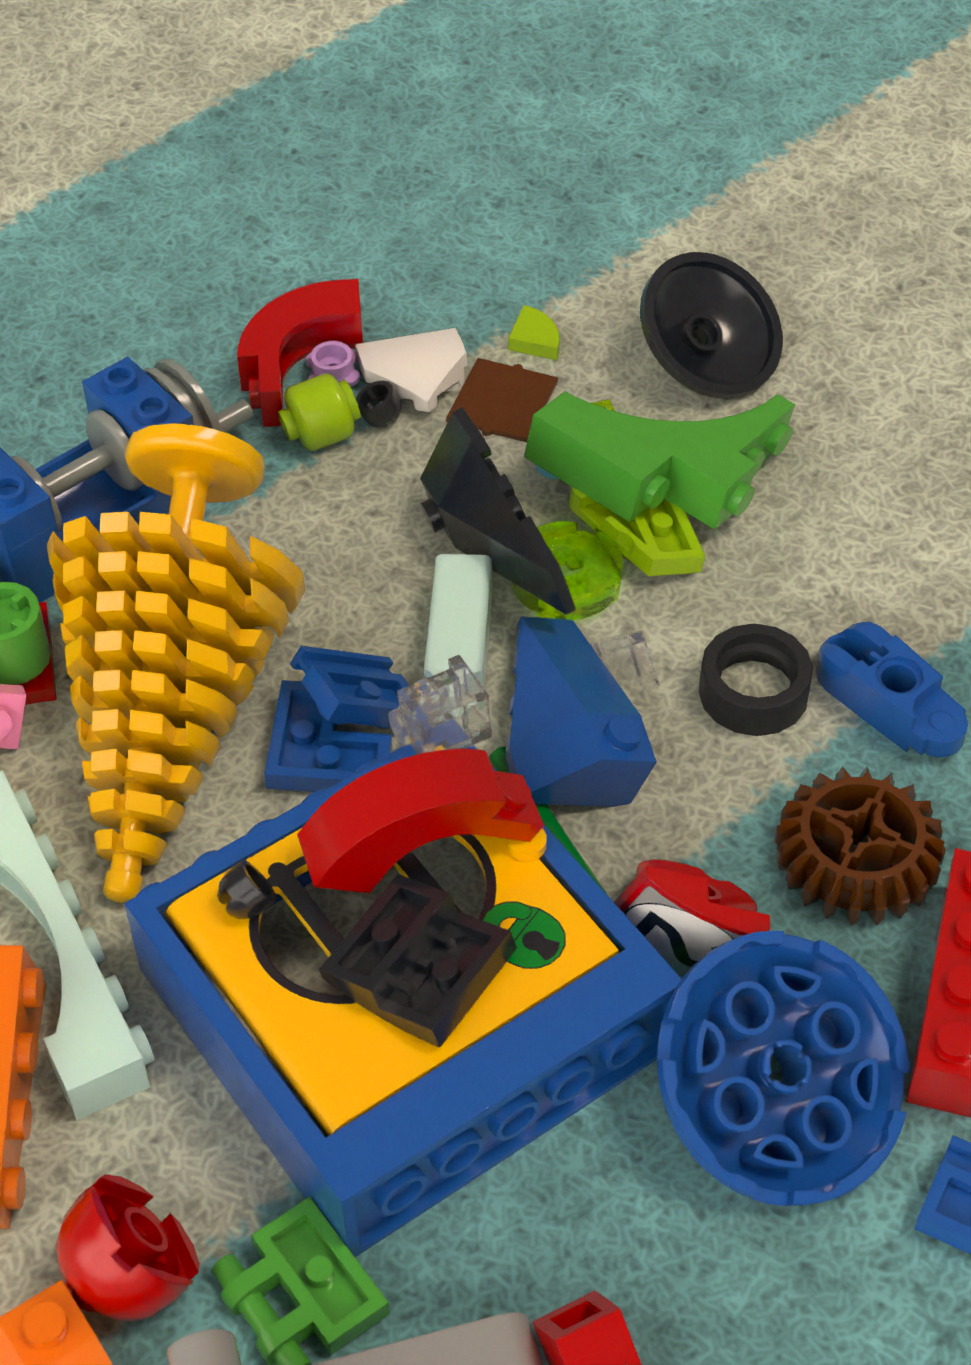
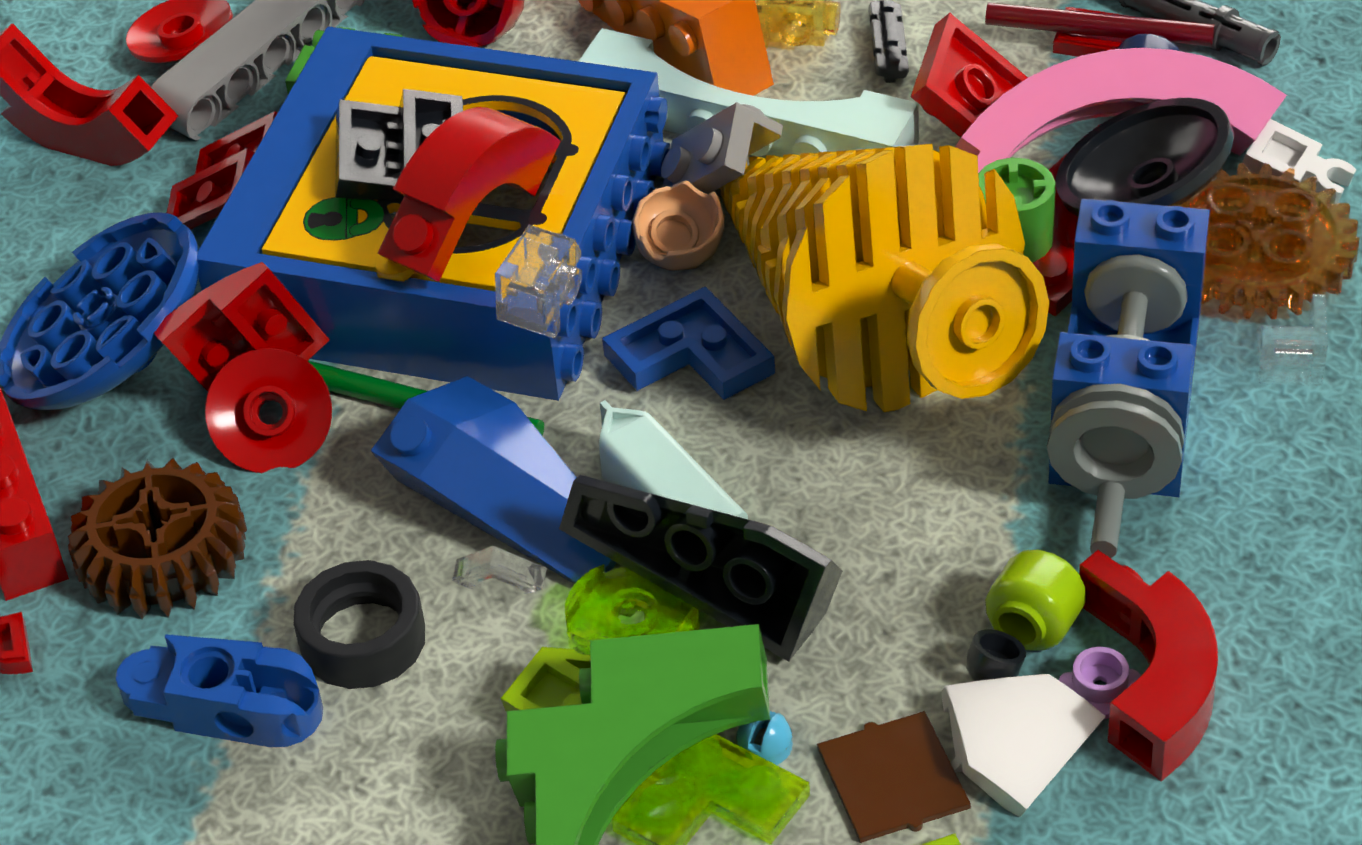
camera: 145 degrees right, 5 degrees down
black hinge [217,859,277,919] -> none
blue plate [290,646,429,730] -> none
none -> red slope [166,111,277,230]
none -> light nougat hair [632,180,724,271]
none -> light grey bracket [661,102,783,194]

